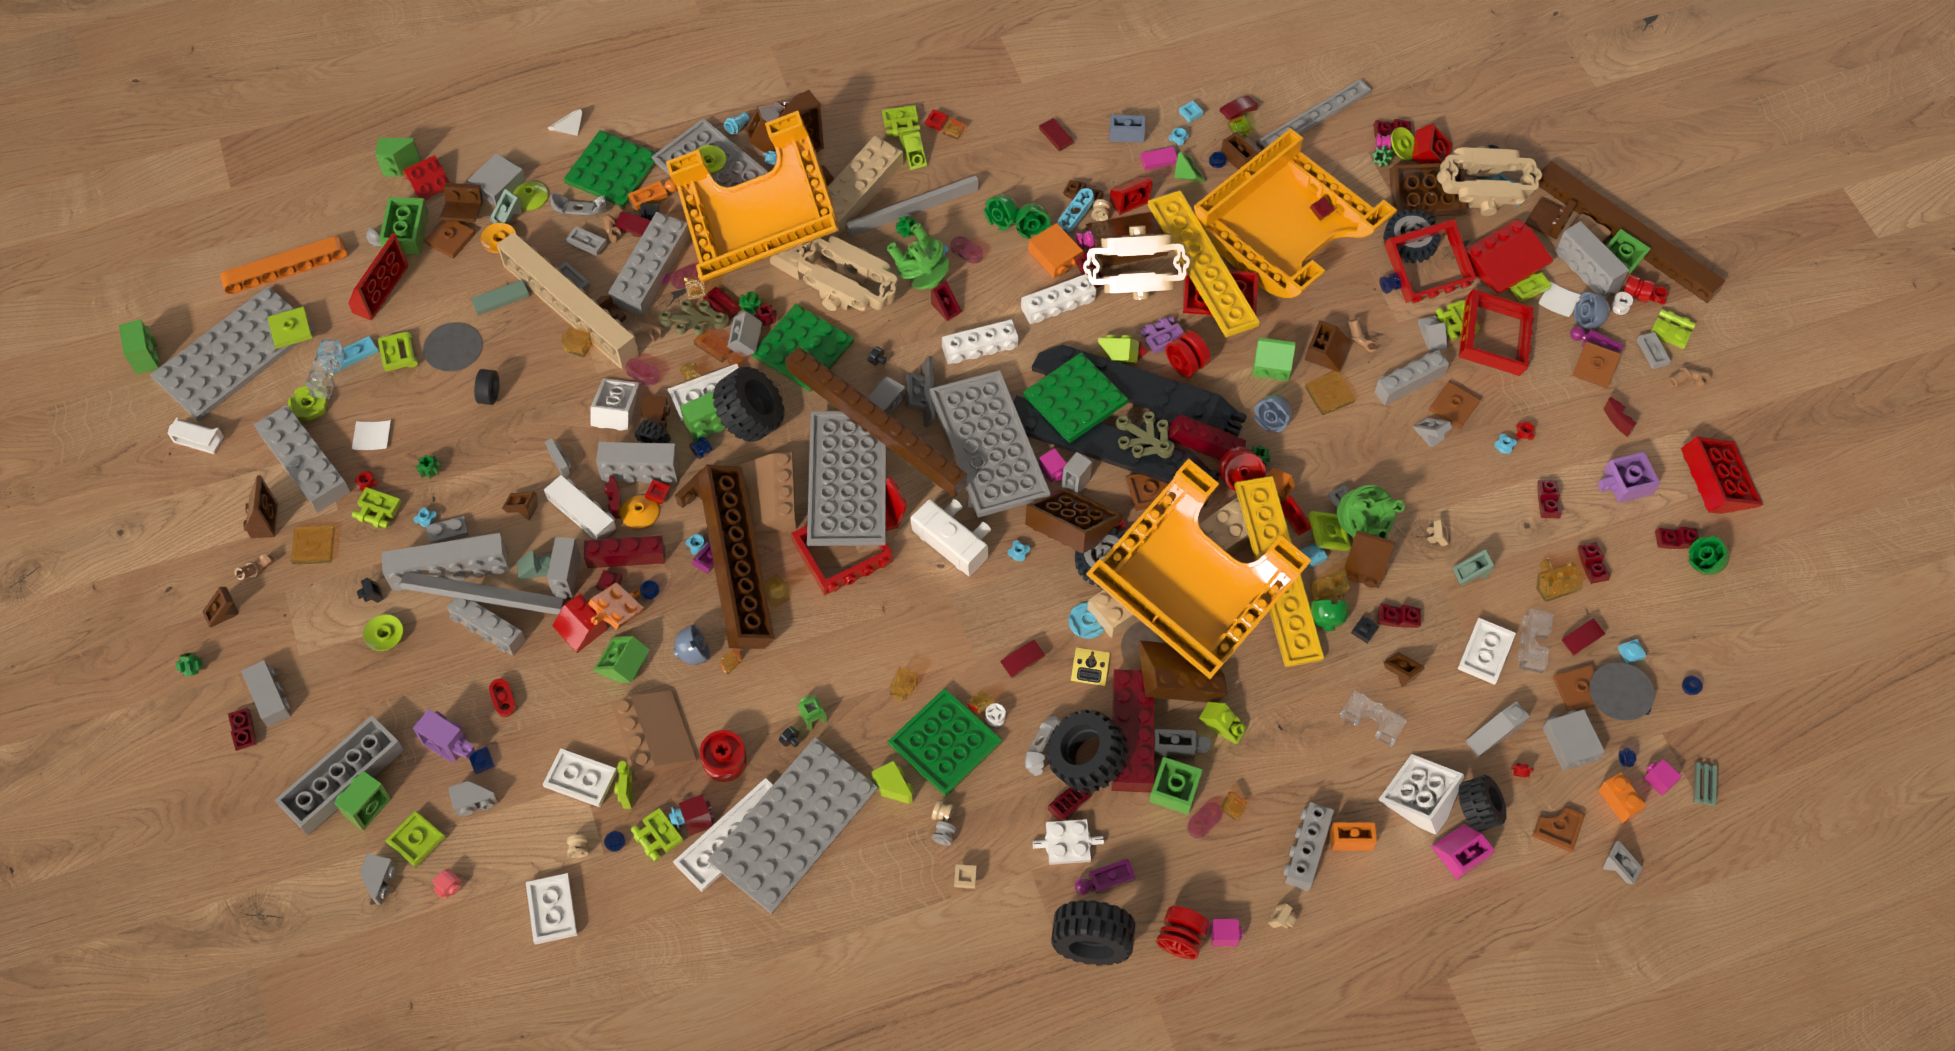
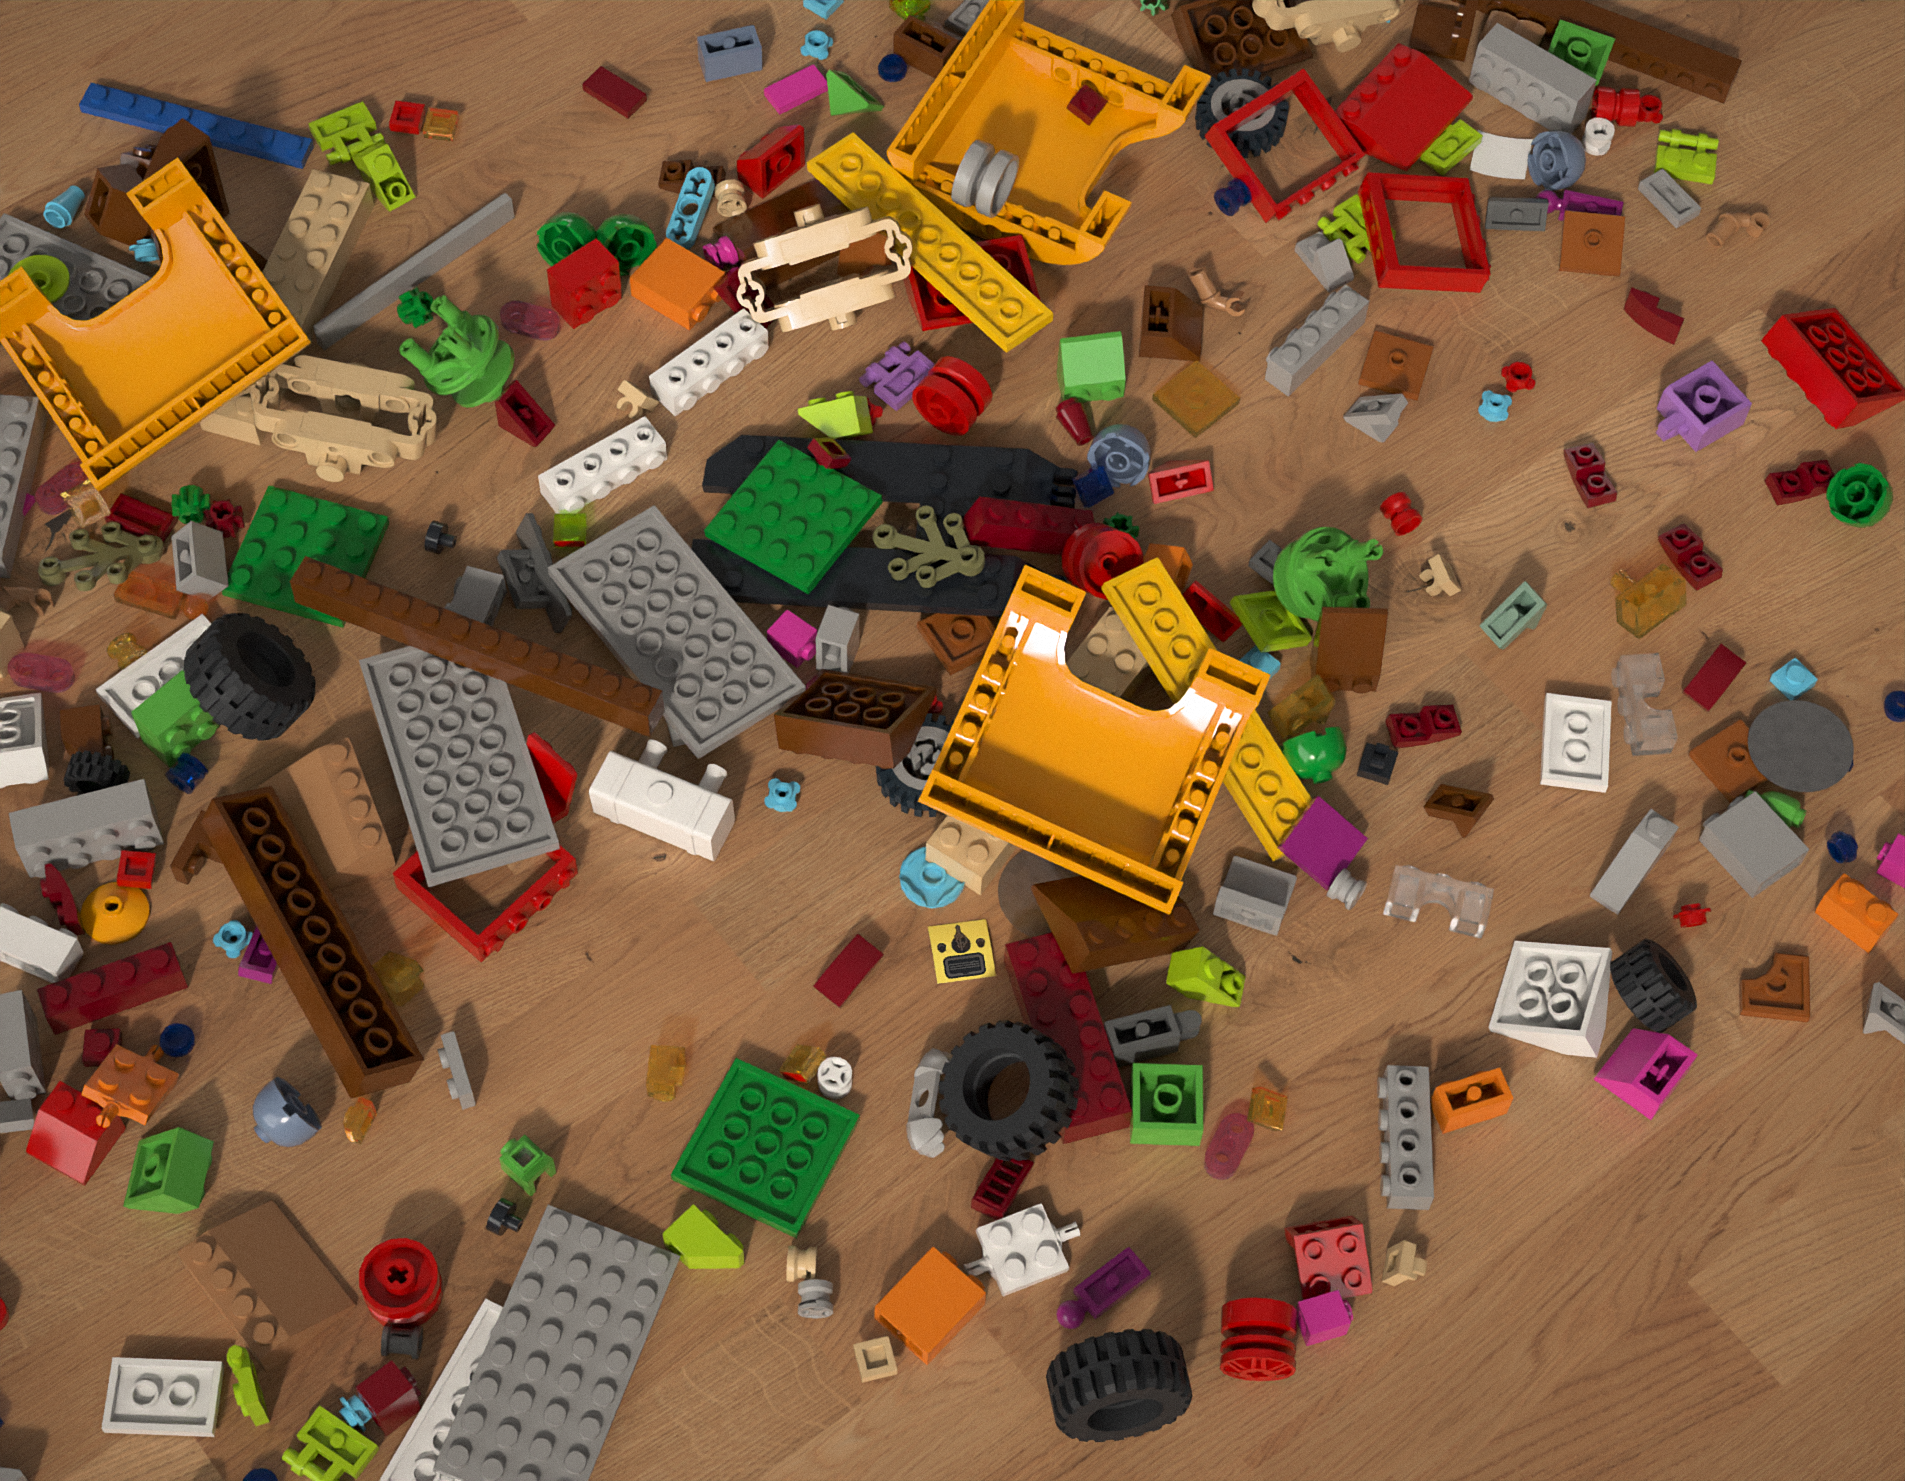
camera: 20 degrees left, 0 degrees up
none -> blue plate [79,83,314,169]
none -> dark grey bush [381,1323,423,1359]
none -> light grey plate [437,1031,476,1110]
none -> red brick [547,238,622,329]
none -> clear neon green plate [553,513,587,547]
none -> tan tile [617,380,659,420]
none -> dark red plate [807,437,852,469]
none -> dark orange tile [837,230,896,277]
none -> orange brick [874,1247,986,1365]
none -> light grey wheel [951,139,1019,218]
none -> dark red cone [1055,397,1094,446]
none -> clear blue plate [1072,464,1114,508]
none -> red slope [1148,459,1214,504]
none -> light grey bracket [1213,856,1297,936]
none -> magenta tile [1277,796,1368,890]
none -> bracket [1284,1215,1373,1301]
none -> light grey wheel [1326,868,1368,911]
none -> red wheel [1380,492,1423,536]
none -> dark grey plate [1485,197,1549,231]
none -> bright green plant [1745,790,1807,828]

